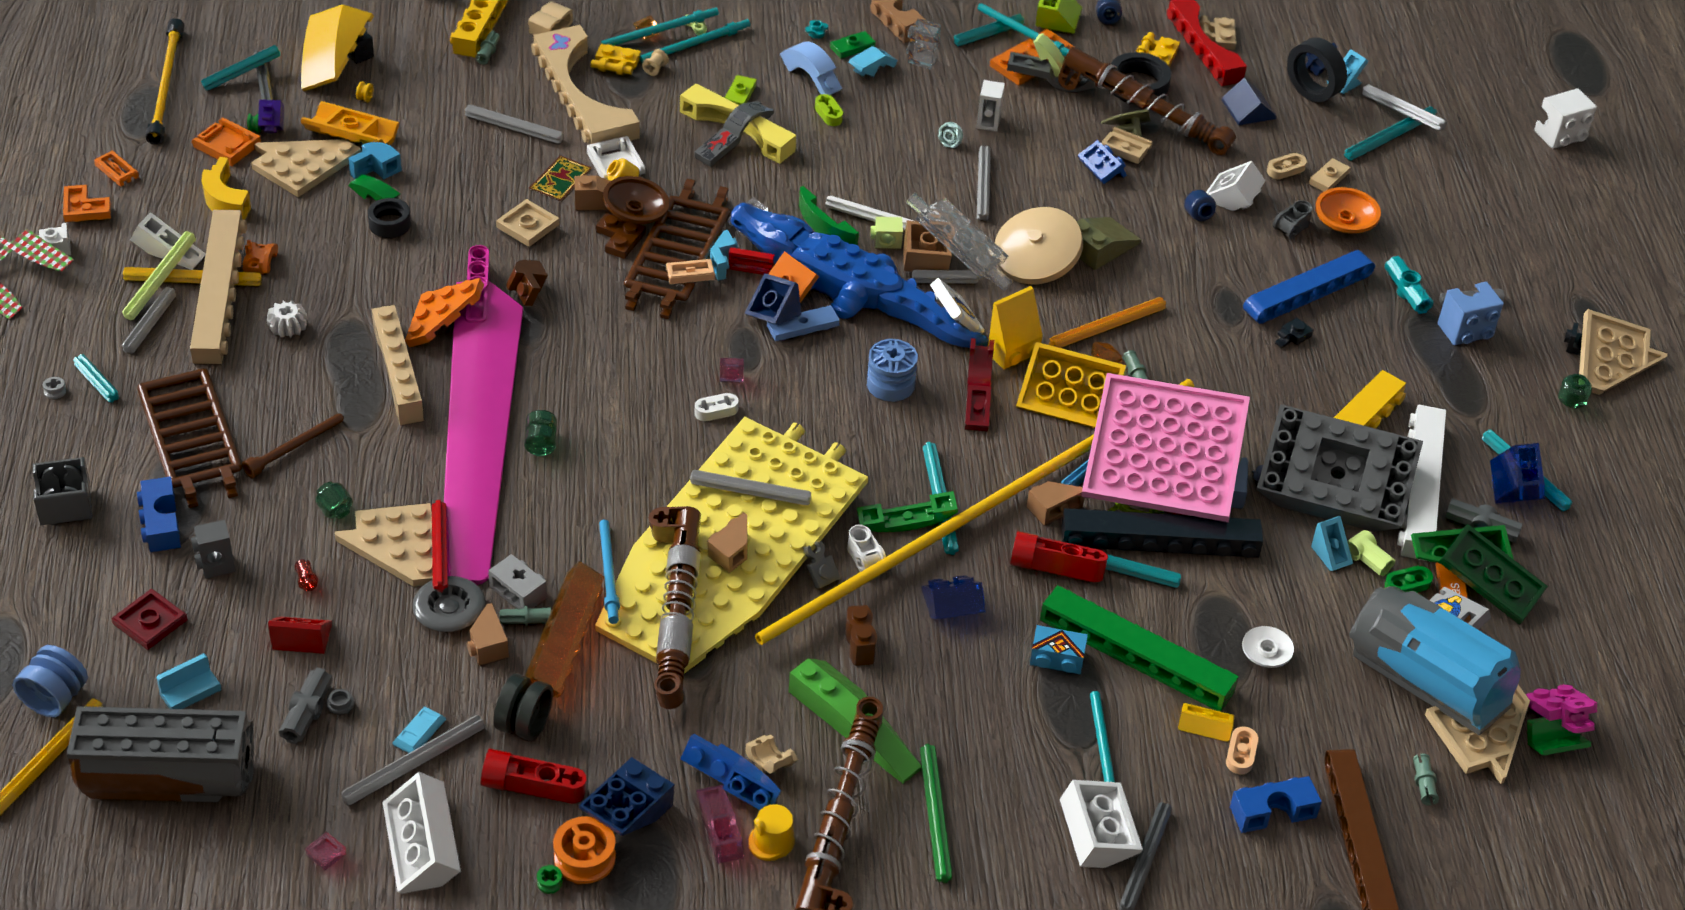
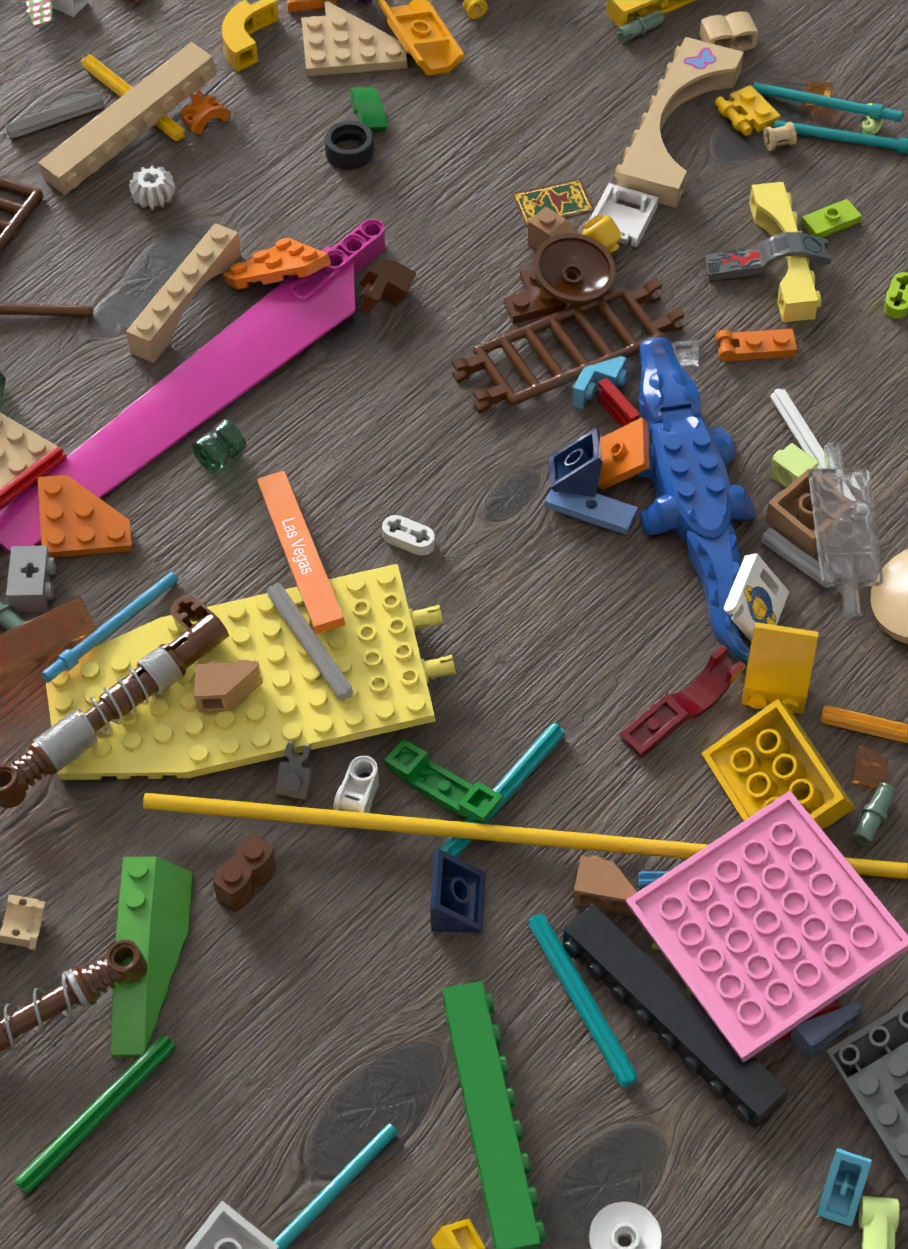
camera: 50 degrees right, 10 degrees up
yellowish green axle [122,231,196,321] -> none
white slope [130,212,206,270] -> none
dark azure brick [349,142,402,179] -> none
light grey axle [465,104,563,144] -> none
tan plate [496,199,560,247] -> none
light nougat tile [666,259,715,284] -> none
clear pink plate [720,358,744,382] -> none
green slope [799,186,859,245] -> none
medium blue wheel [867,339,918,402] -> none
clear blue slope [921,575,986,619] -> none
red beam [1010,531,1108,582] -> none
dark azure brick [1030,625,1088,674] -> none
none -> orange plate [38,475,132,558]
none -> tile [257,471,345,634]
none -> dark blue slope [430,849,486,933]
none -> orange plate [715,329,797,362]

